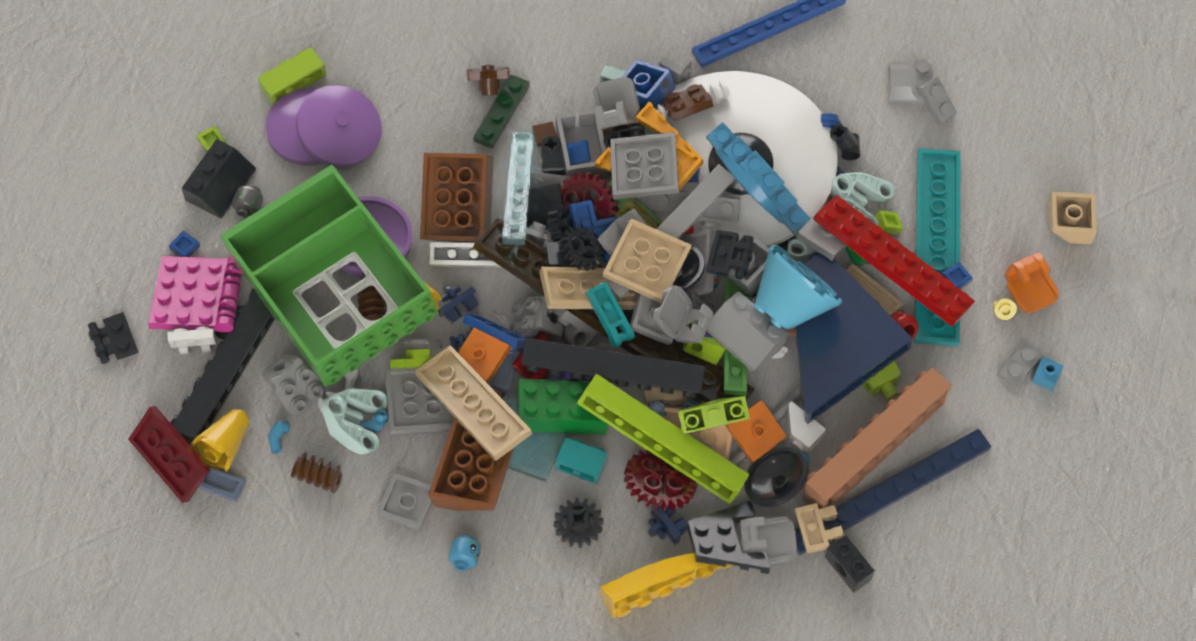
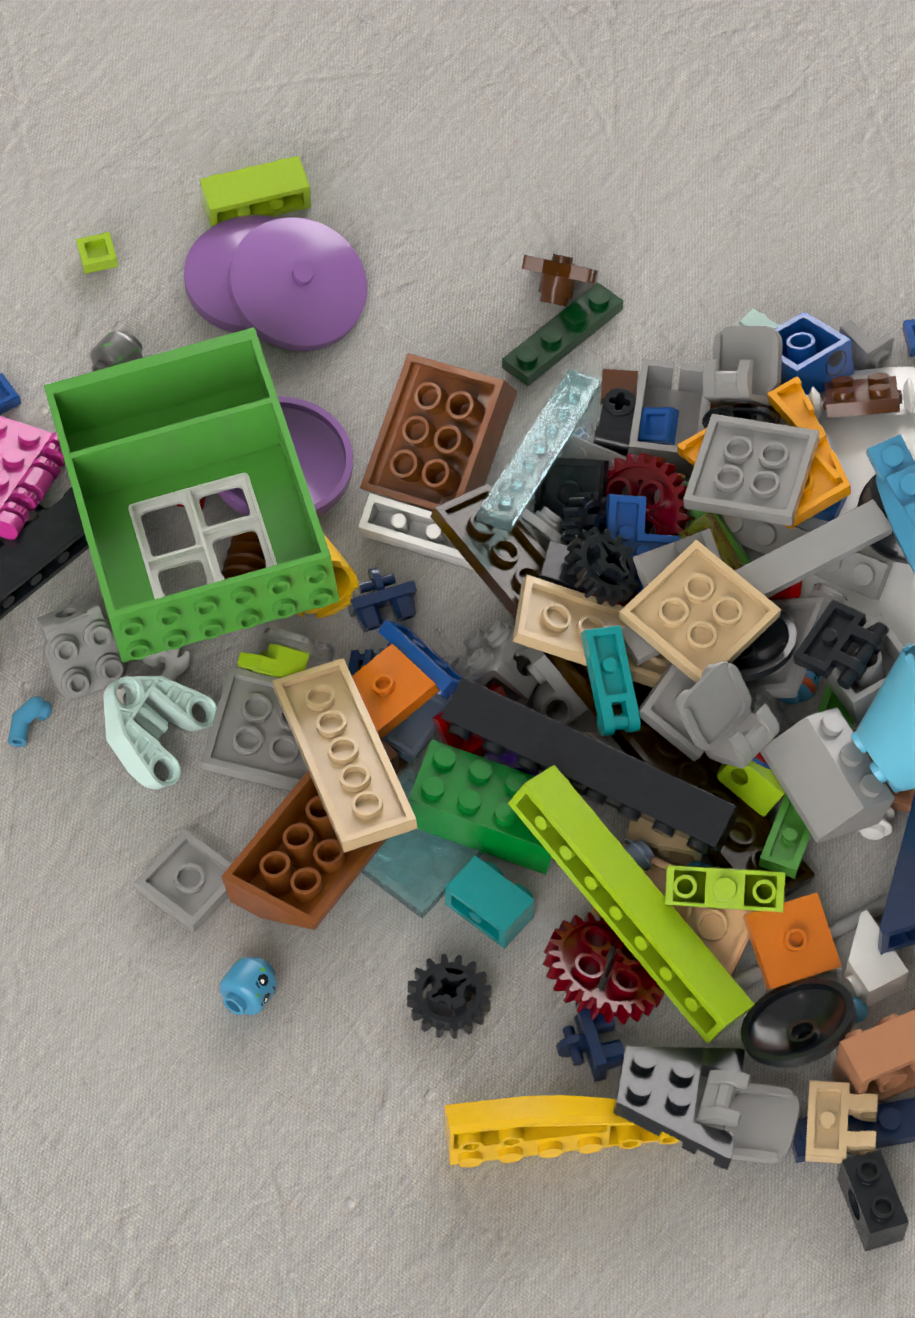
camera: 20 degrees right, 5 degrees down
black slope [181,139,256,219] -> none
reddish brown piece [291,452,342,493] -> none
dark azure arm [359,409,388,433] -> none

